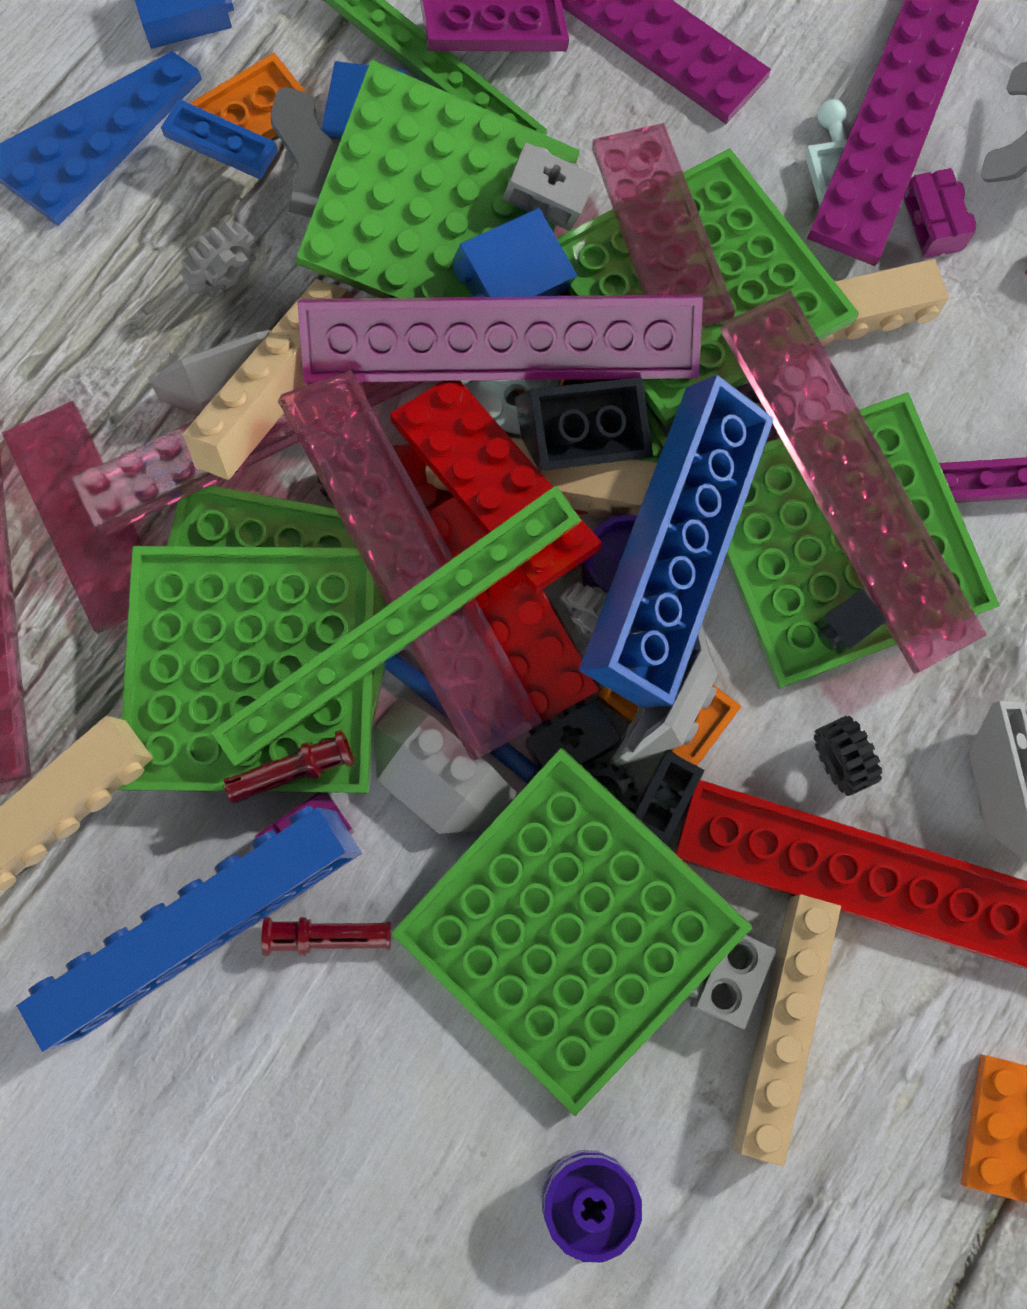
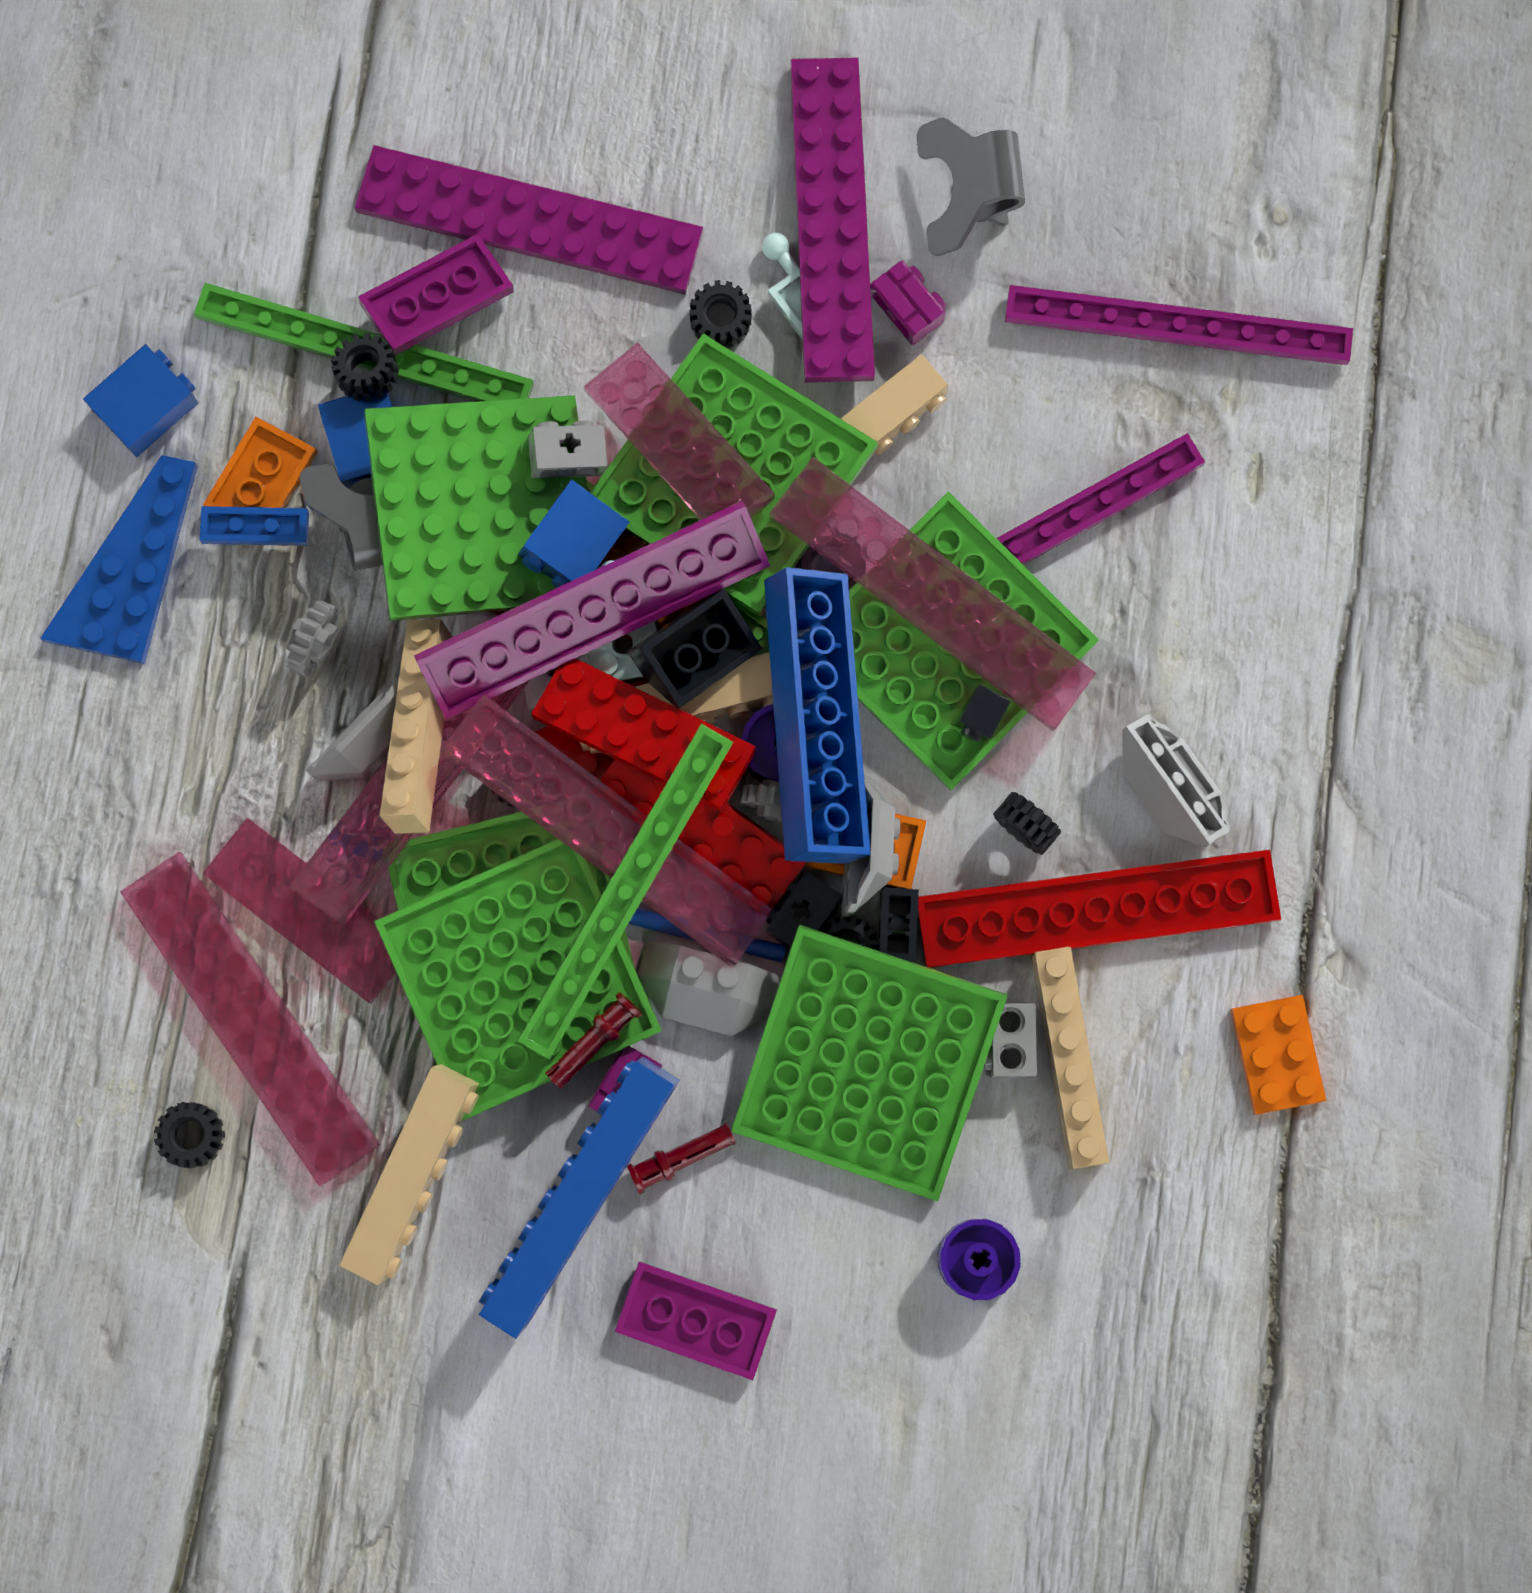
camera: 20 degrees left, 5 degrees up
none -> black tyre [331,333,399,402]
none -> magenta plate [615,1261,777,1380]
none -> black tyre [689,280,752,348]

